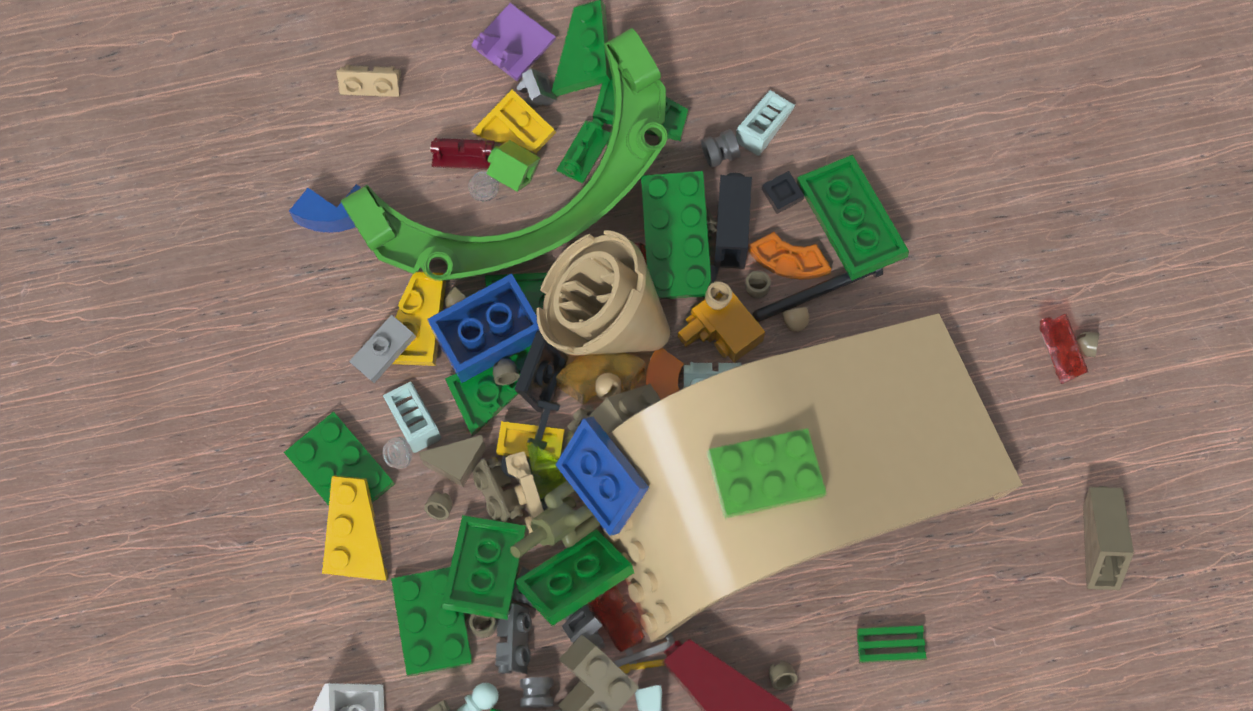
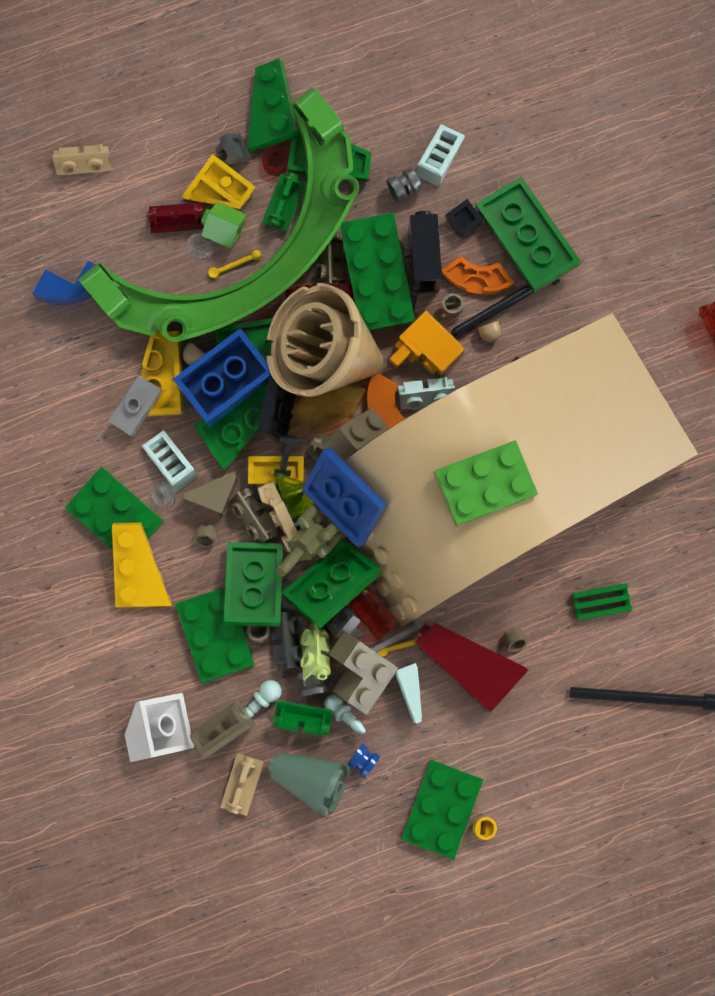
camera: 15 degrees left, 10 degrees up
medium lavender plate [471,3,556,81] -> none
dark tan hinge [493,358,520,385] -> none
tan hinge [595,373,621,401] -> none
tan hinge [705,282,732,310] -> none
none -> yellow hinge [208,250,262,279]
none -> clear red tile [262,147,289,176]
none -> yellowish green hinge [300,624,331,680]
none -> dark tan hinge [315,233,345,288]

